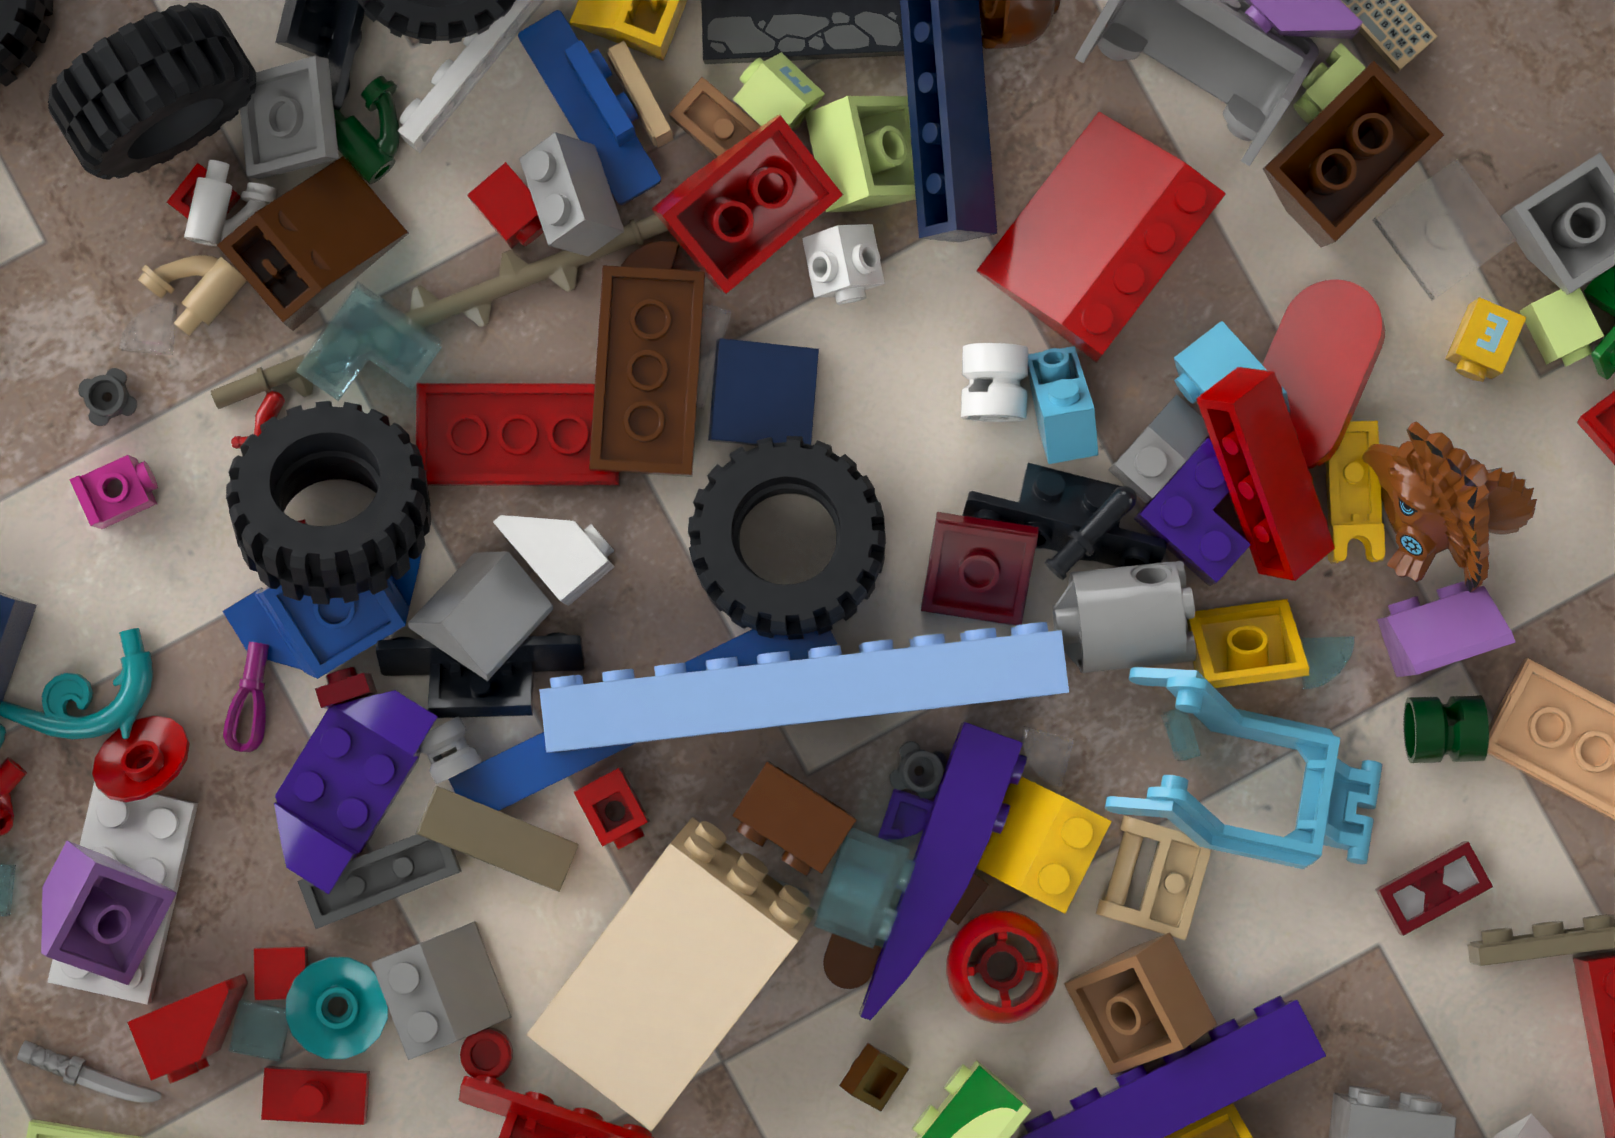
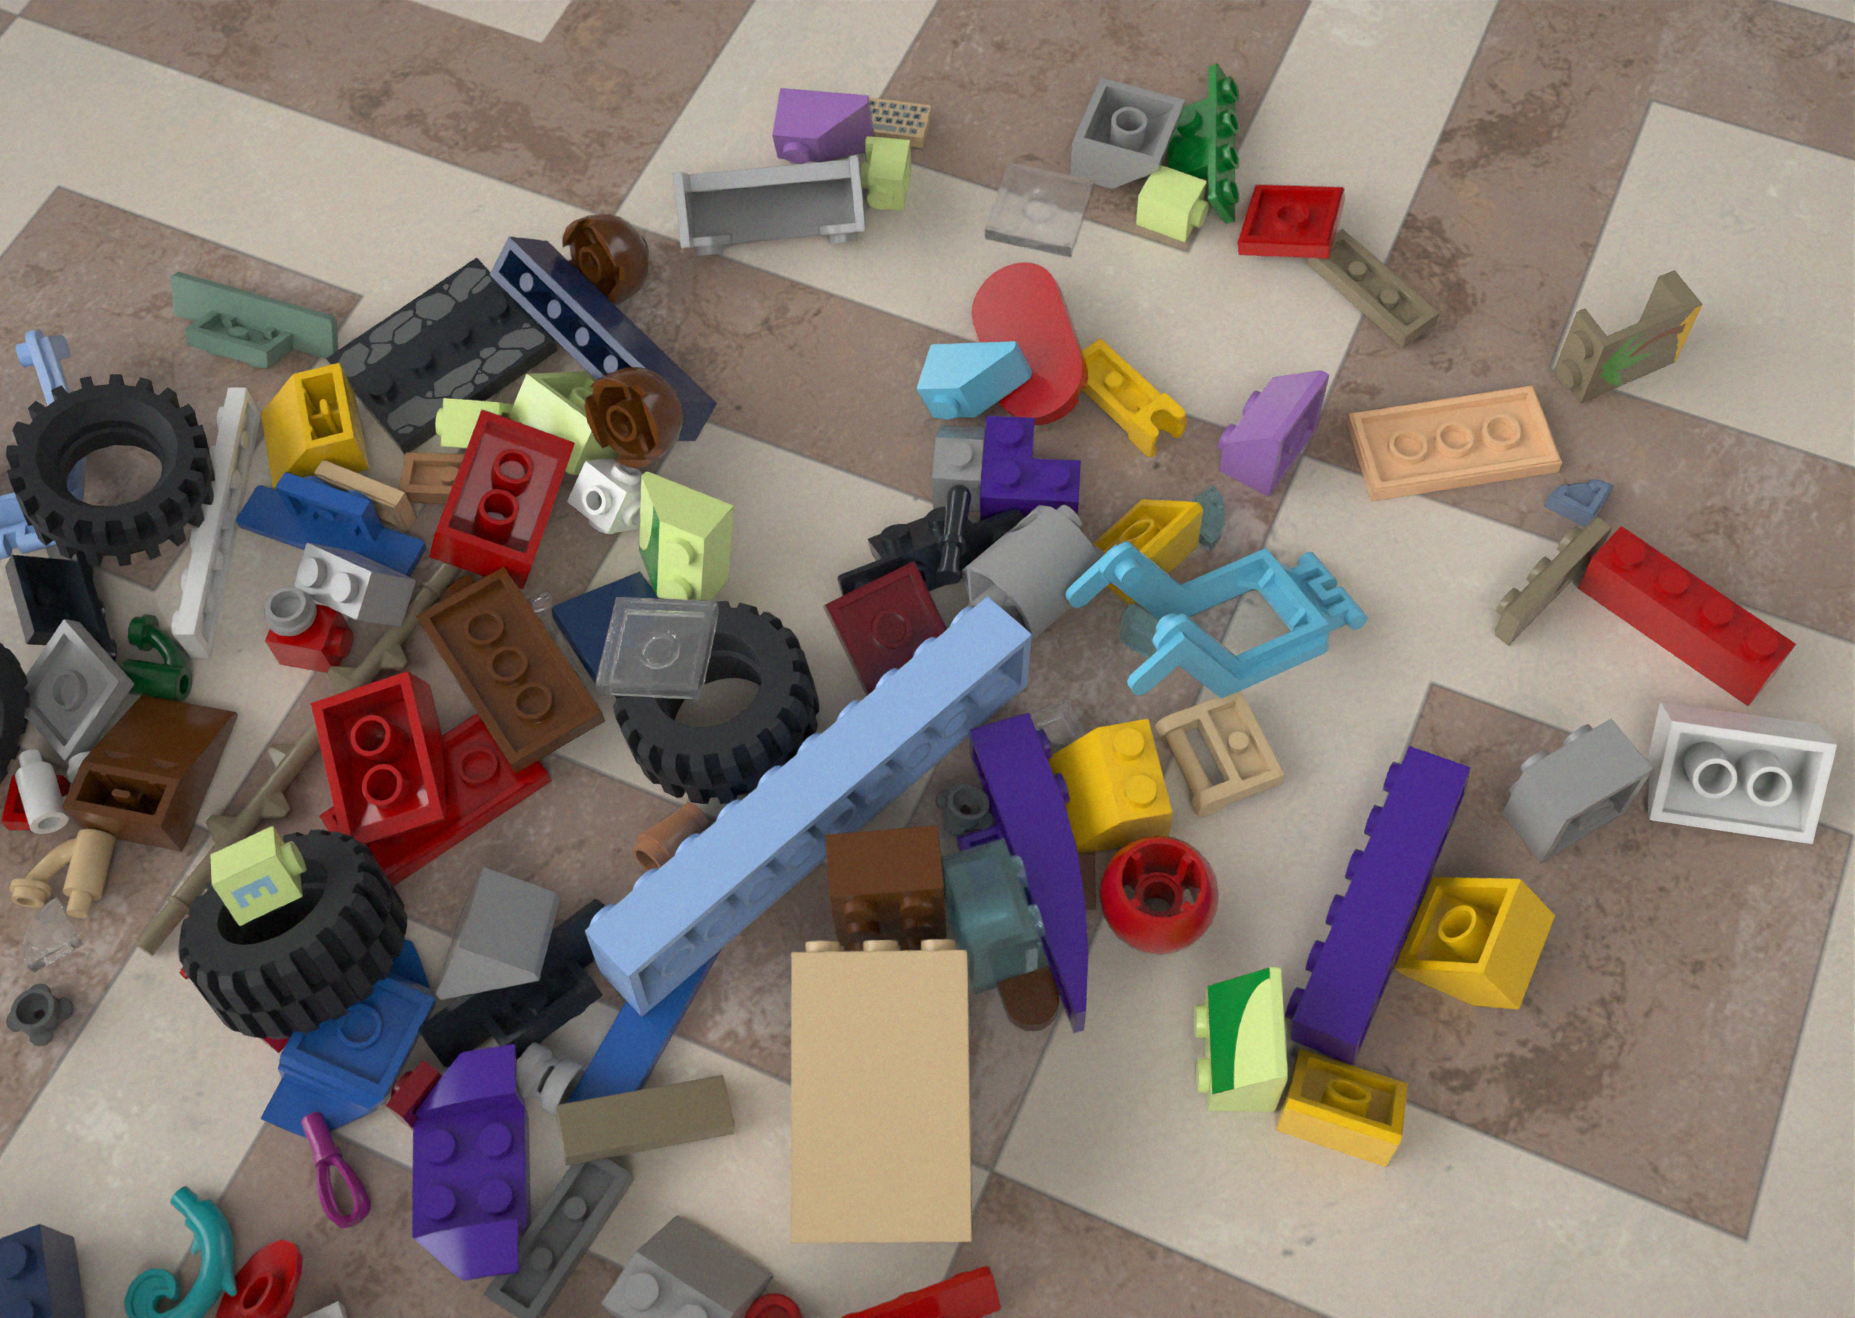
camera: 35 degrees left, 25 degrees down
dark pink brick [69,455,158,529] -> none
clear light blue brick [296,281,442,401] -> none
white slope [493,515,615,606] -> none
red brick [574,767,650,850] -> none
reddish brown plate [839,1043,909,1111] -> none
white wheel [961,343,1028,422] -> none
red slope [976,112,1226,363] -> none
medium azure slope [1028,346,1099,464] -> none
medium nougat slope [1064,932,1218,1075] -> none
red brick [1196,367,1335,581] -> none
reddish brown slope [1263,61,1444,248] -> none
dark orange piece [1362,421,1537,593] -> none
dark red piece [1375,841,1493,936] -> none
dark green wheel [1403,695,1489,763] -> none
yellow brick [1445,297,1526,382] -> none
none -> yellowish green brick [210,826,306,926]
none -> light grey plate [264,587,317,636]
none -> red slope [310,671,447,846]
none -> reddish brown cylinder [584,366,684,469]
none -> clear tile [595,597,720,699]
none -> nougat cone [632,802,709,872]
none -> yellowish green slope [639,471,734,608]

